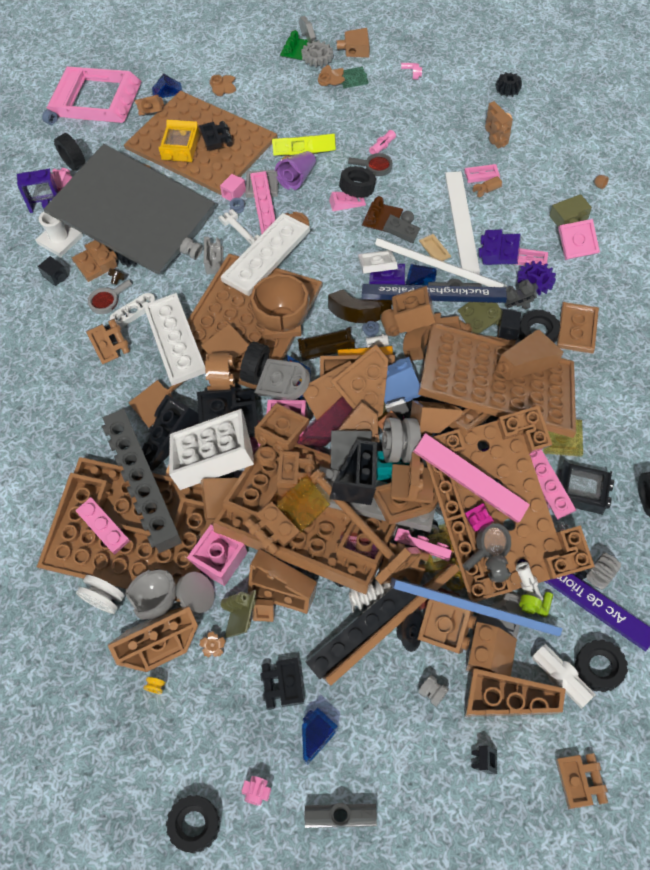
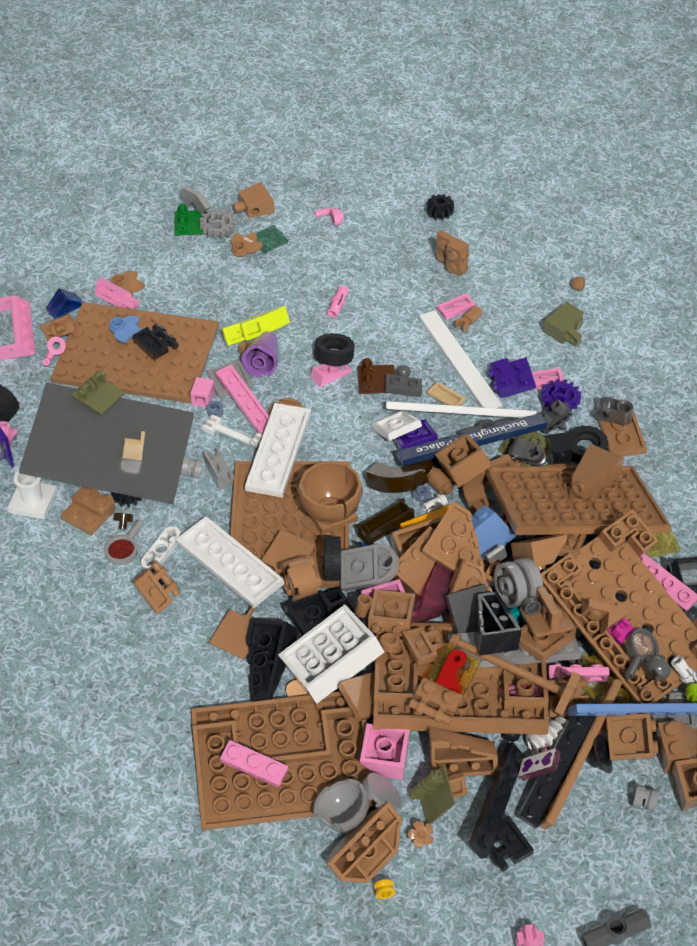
camera: 25 degrees left, 10 degrees down
black brick [37,256,68,286] -> none
white wheel [76,575,125,614] -> none
dark grey brick [102,409,182,553] -> none
yellow window [159,120,200,162] -> none
clear blue slope [302,707,338,766] -> none
dark grey piece [348,153,392,176] -> none
clear blue slope [406,264,437,285] -> none
bright pink tile [413,433,530,523] -> none
bright pink tile [558,219,600,260] -> none
none -> bright pink plate [43,336,66,366]
none -> olive hinge [72,370,125,415]
none -> bright pink hinge [94,277,140,309]
none -> medium blue plate [109,316,142,343]
none -> tan panel [122,431,145,460]
none -> medium nougat hinge [355,594,372,618]
none -> red leg [436,649,471,694]
none -> black plate [468,742,525,859]
none -> flat silver piece [508,437,547,466]
none -> tile [518,748,561,781]
none -> dark grey hinge [523,596,541,615]
none -> medium nougat slope [581,599,629,634]
none -> flat silver piece [596,396,633,425]

